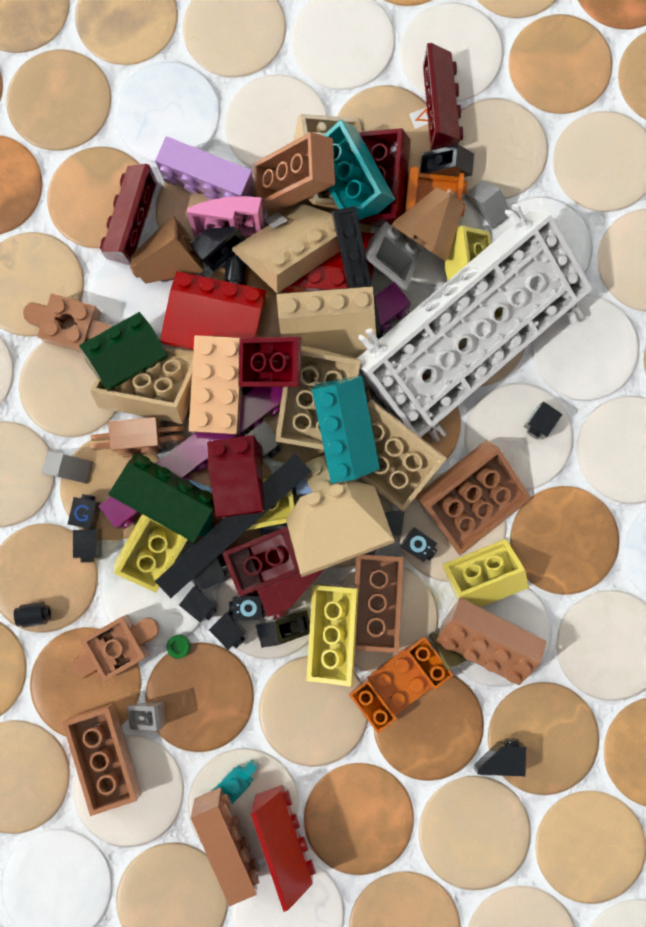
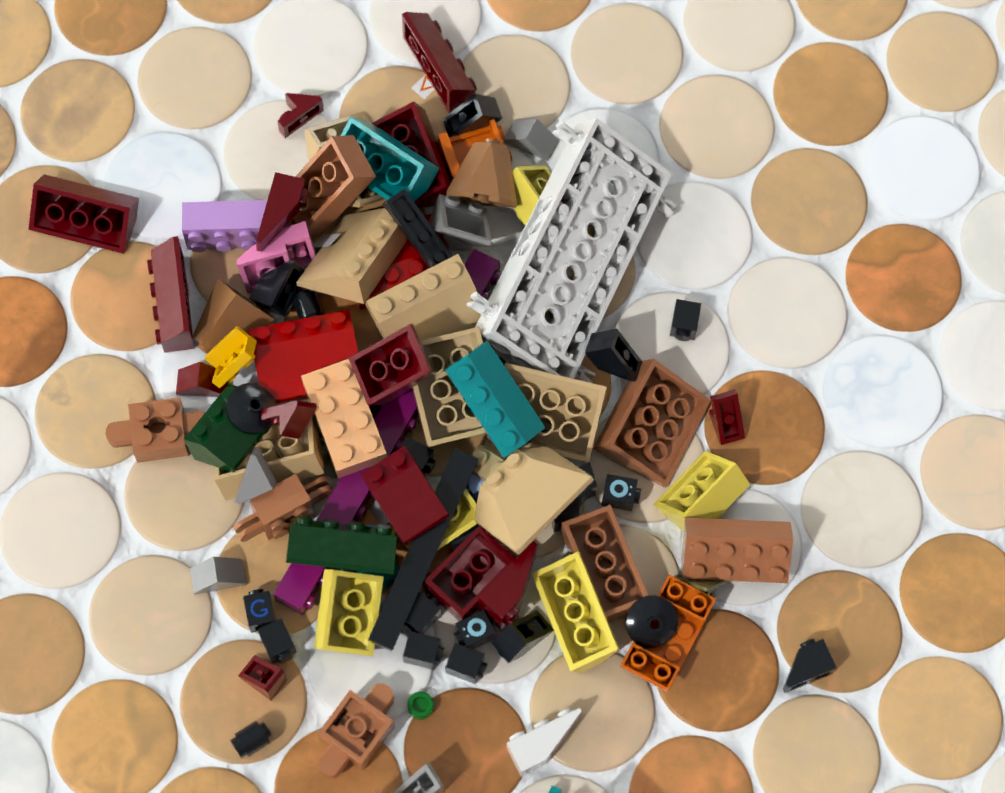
camera: 30 degrees left, 15 degrees down
none -> dark red slope [28,174,139,254]
none -> dark red slope [176,362,229,397]
none -> yellow bracket [205,326,257,388]
none -> black dish [226,383,277,434]
none -> light grey slope [235,447,276,504]
none -> dark red slope [238,655,287,701]
none -> dark red slope [256,172,309,252]
none -> dark red slope [261,400,316,439]
none -> dark red slope [277,93,324,138]
none -> white slope [507,708,581,776]
none -> black slope [585,329,642,382]
none -> black dish [625,595,678,648]
none -> dark red slope [709,389,745,445]

